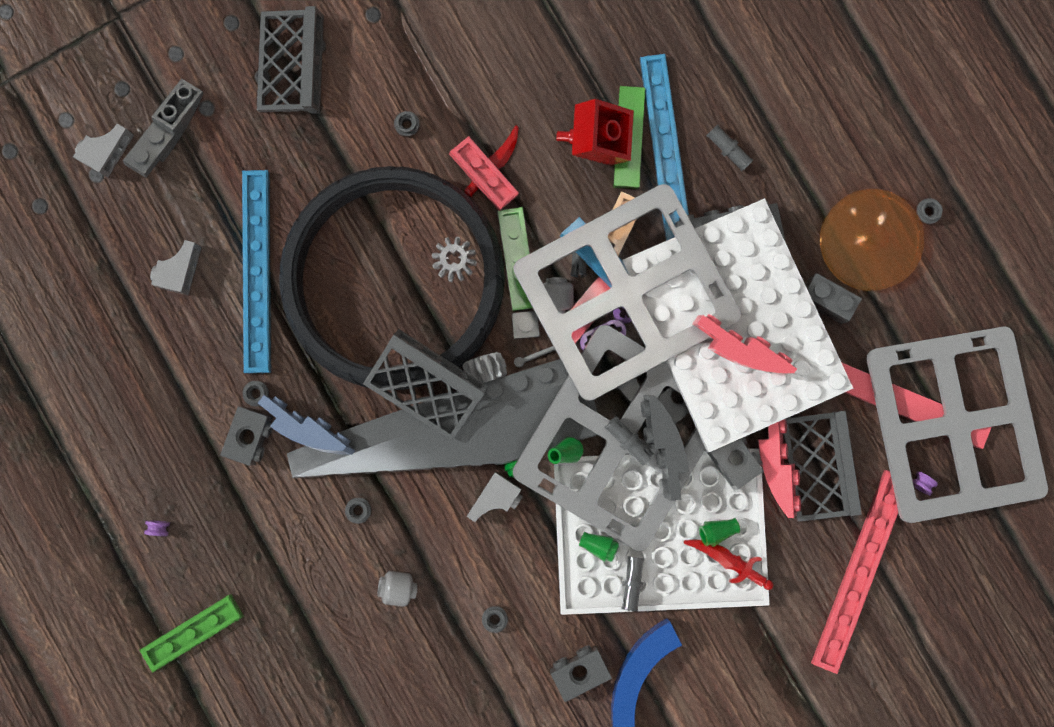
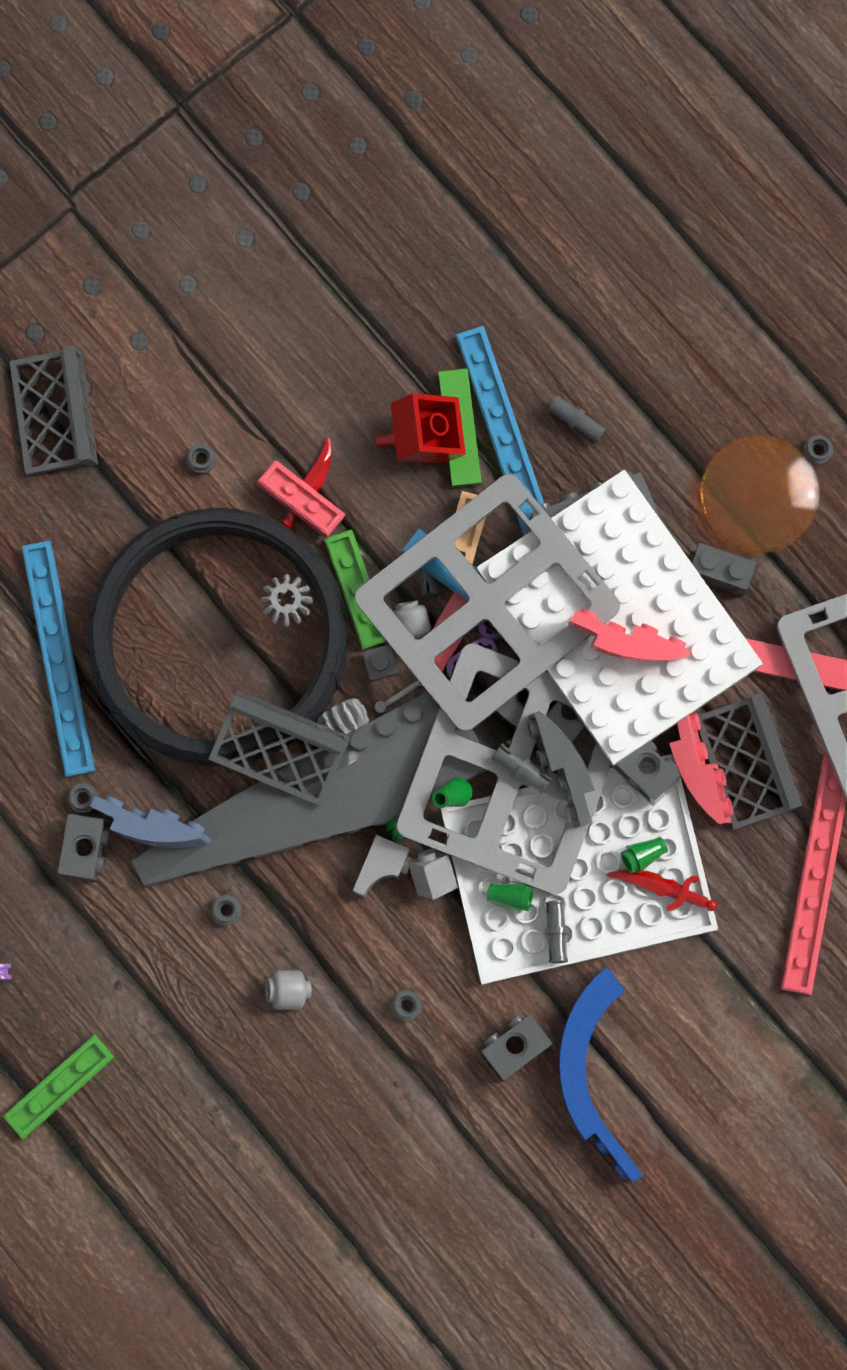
camera: 10 degrees left, 5 degrees down
none -> light grey brick [408,849,458,900]

